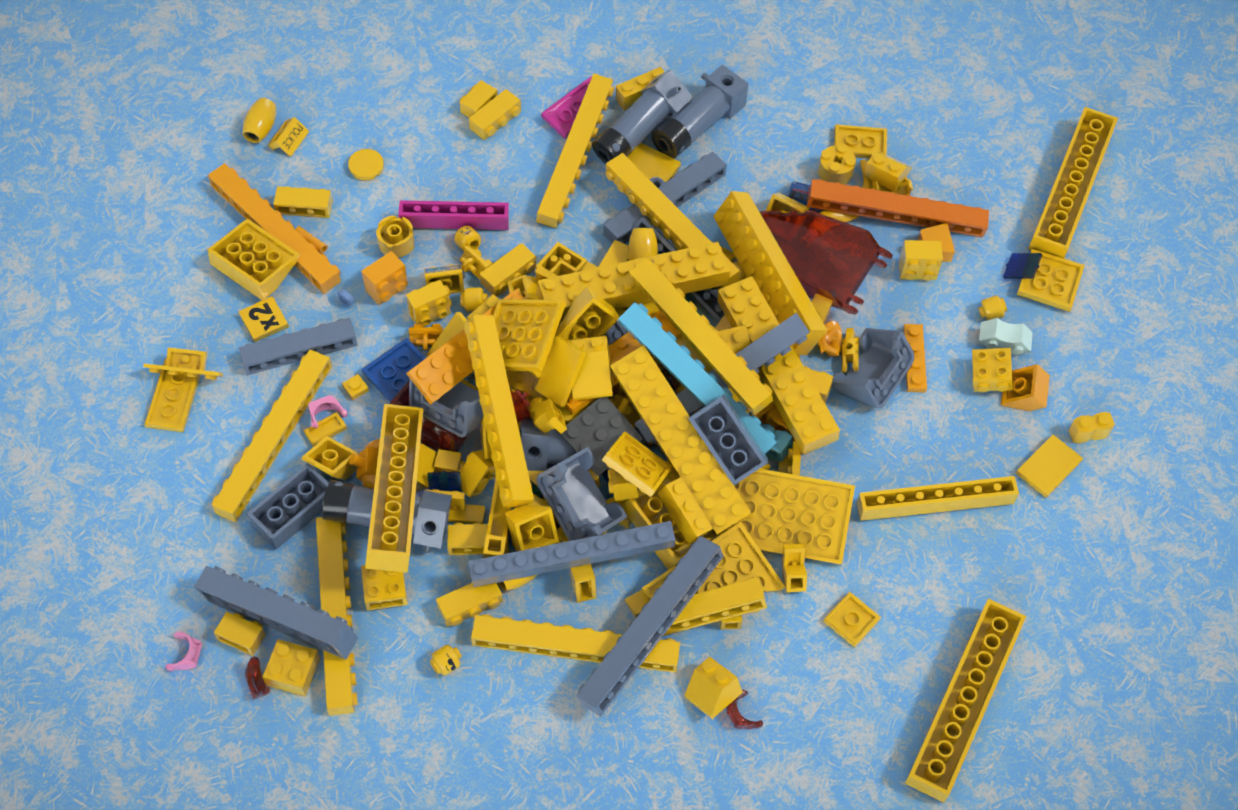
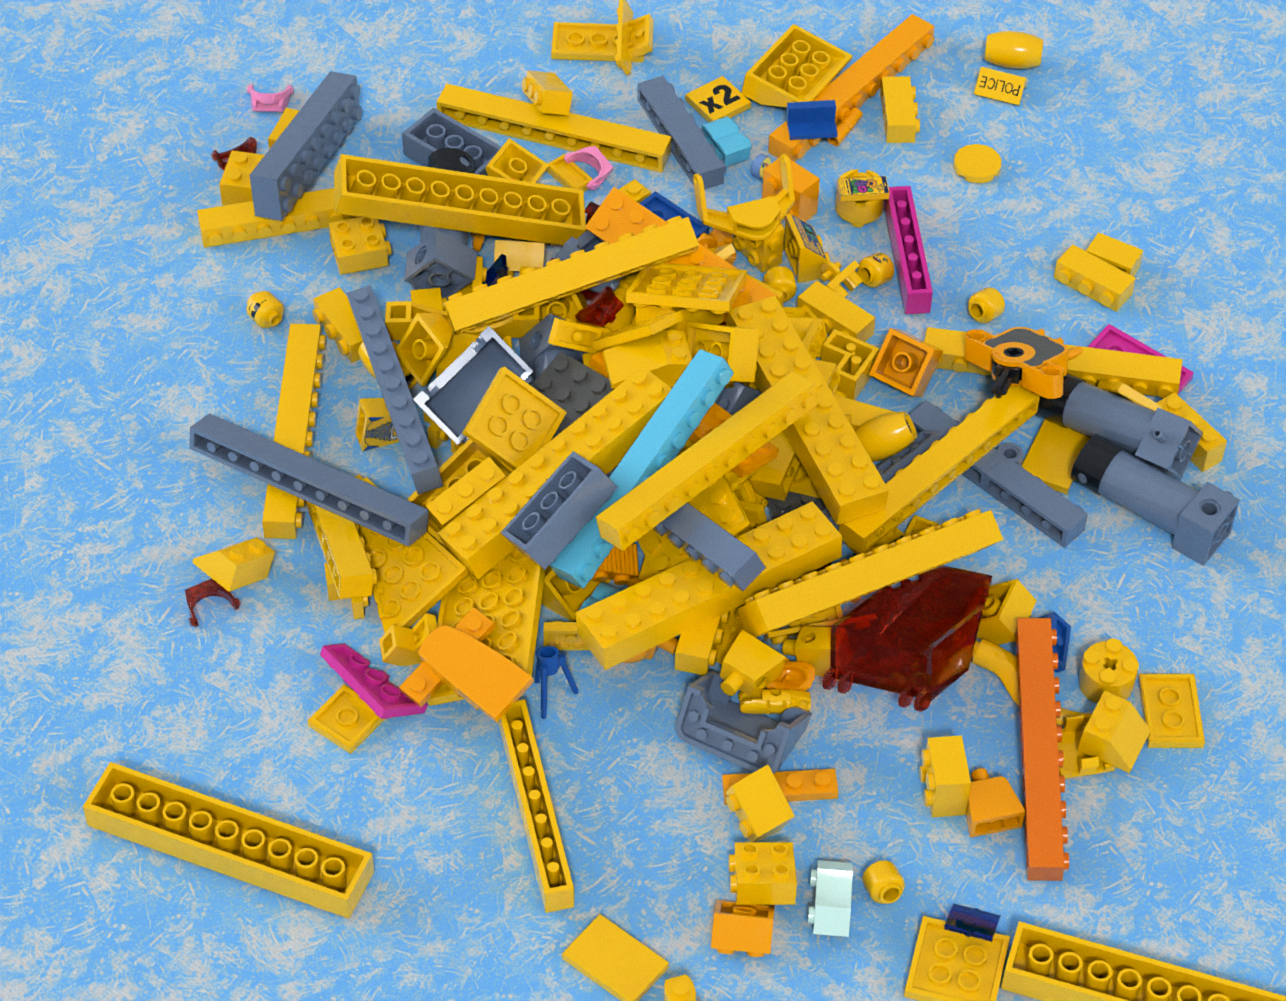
camera: 85 degrees right, 10 degrees down
none -> dark pink wing [320,643,428,719]
none -> light orange slope [399,607,534,723]
none -> yellow brick [522,70,573,115]
none -> blue plant [535,646,578,719]
none -> yellow piece [693,154,795,241]
none -> medium azure brick [702,116,752,167]
none -> yellow torso [720,630,786,696]
none -> yellow slope [726,765,795,842]
none -> blue panel [786,100,838,140]
none -> tile [837,176,890,202]
none -> light orange brick [869,328,943,397]
none -> light orange piece [965,327,1083,399]
none -> yellow head [968,287,1005,323]
none -> yellow tile [1097,380,1163,411]

